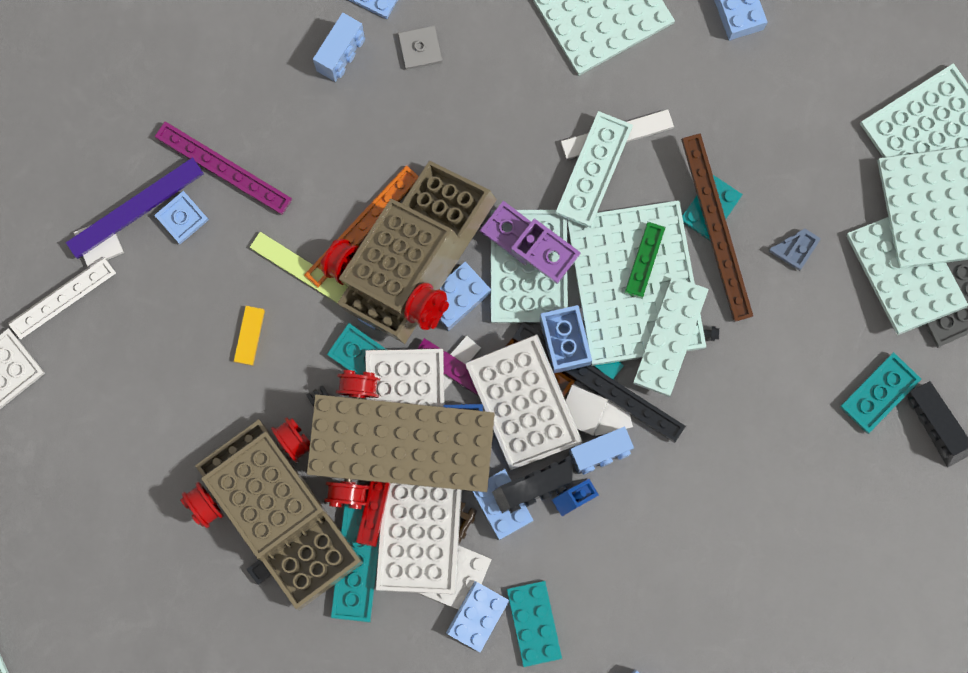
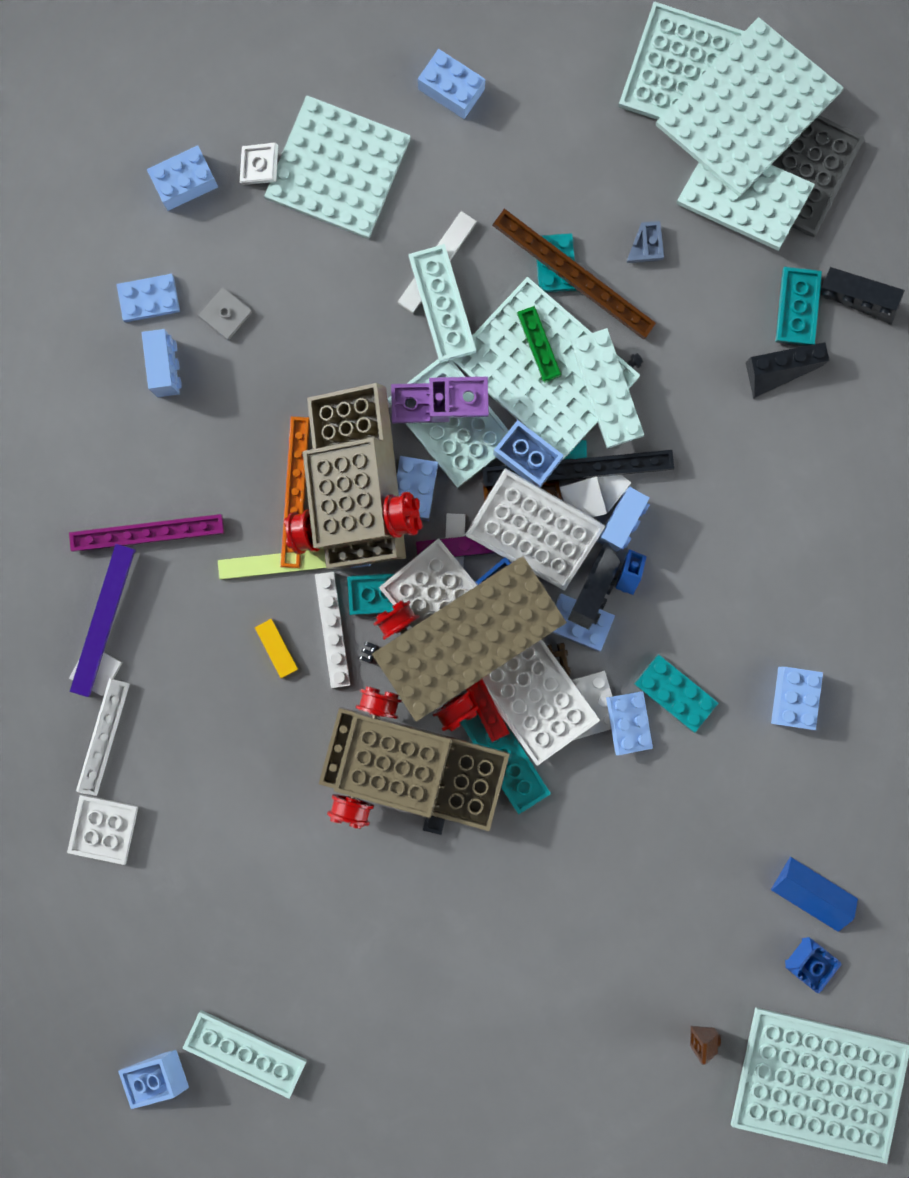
camera: 40 degrees left, 5 degrees up
light blue plate [154,191,209,244] -> none
none -> white plate [315,572,351,688]
none -> black wedge [745,342,829,399]

